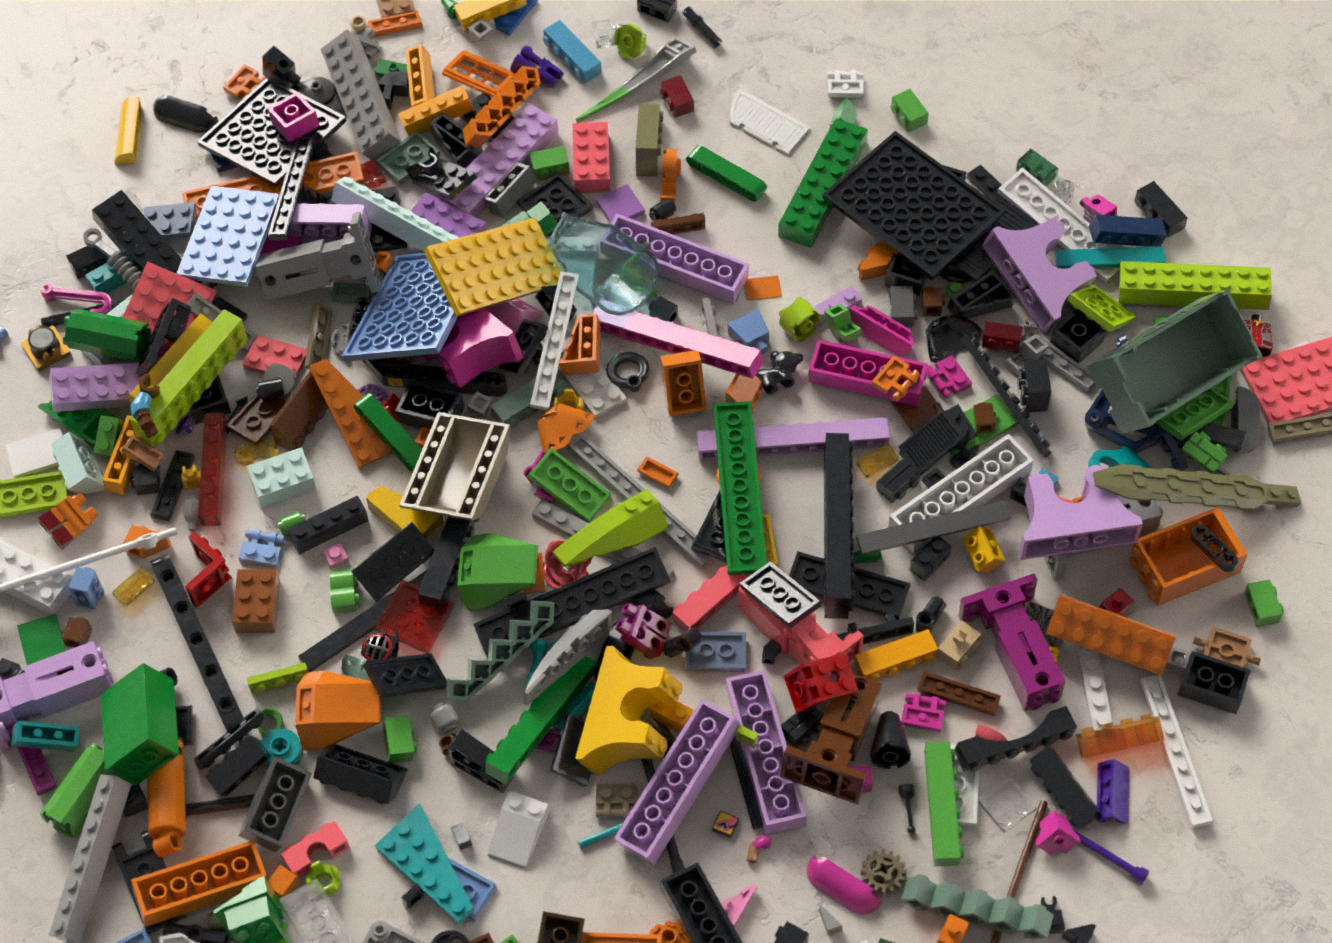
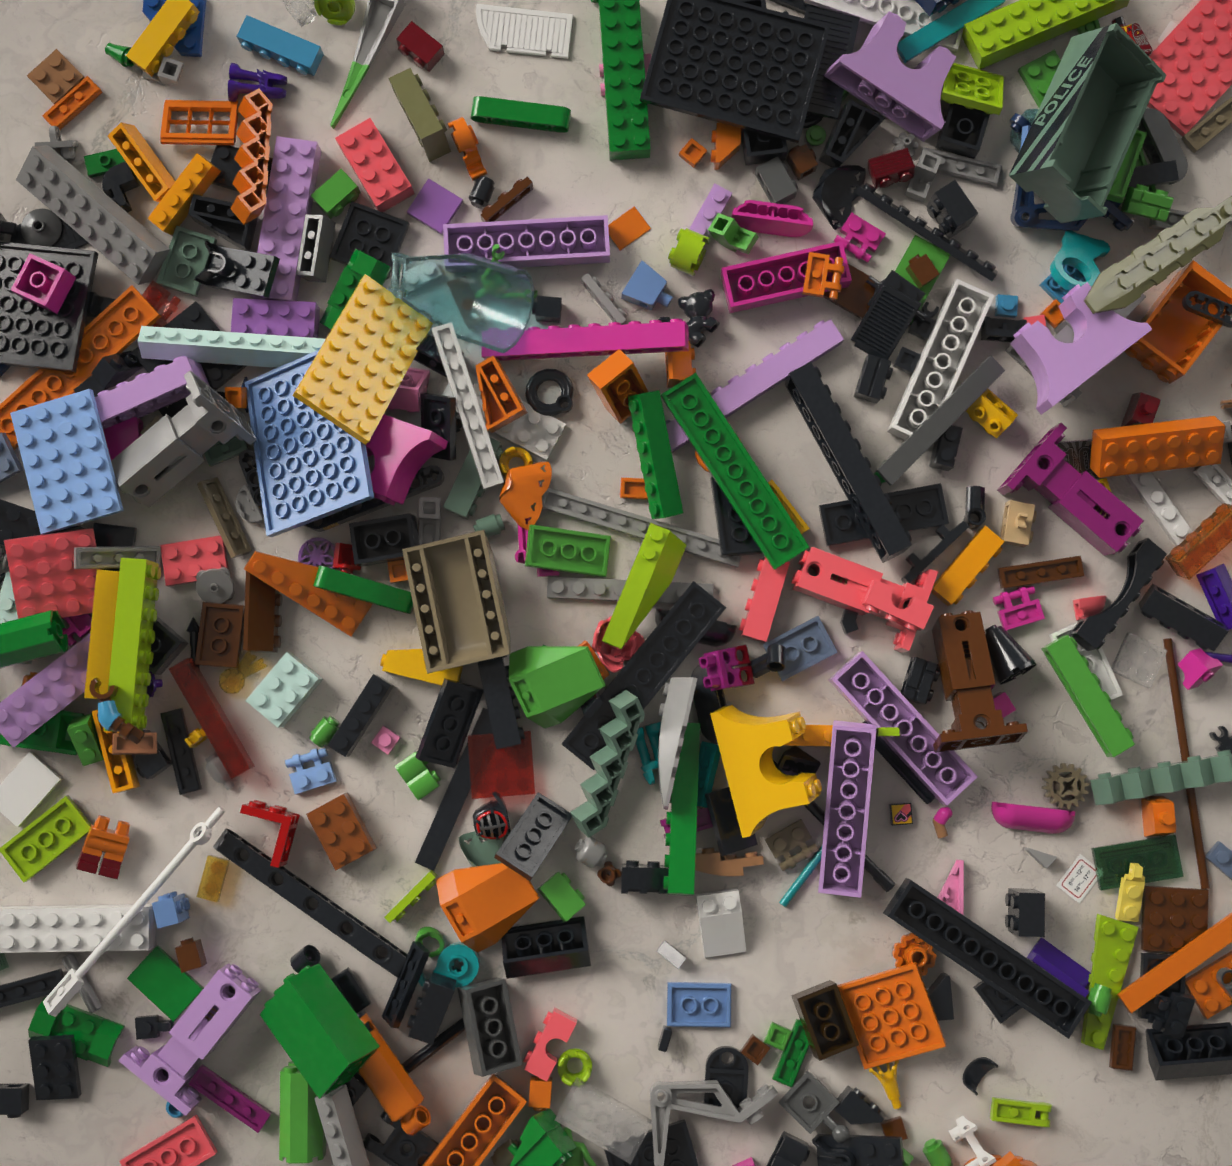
camera: 35 degrees left, 25 degrees up
teal brick [12,721,80,752] -> none
light aqua slope [51,432,106,495] -> none
orange slope [123,525,171,558] -> none
black plate [135,298,191,376] -> none
black brick [255,377,284,400] -> none
tile [268,137,316,240] -> none
tan plate [349,16,368,33] -> none
teal wing [375,803,475,925] -> none
plate [740,561,821,629] -> none
red bracket [783,652,858,714] -> none
clear yellow plate [856,444,899,478] -> none
black hinge [898,784,915,834] -> none
none -> sand green brick [473,514,505,538]
none -> green brick [628,390,684,519]
none -> orange tile [679,138,707,168]
none -> medium nougat slope [695,848,764,876]

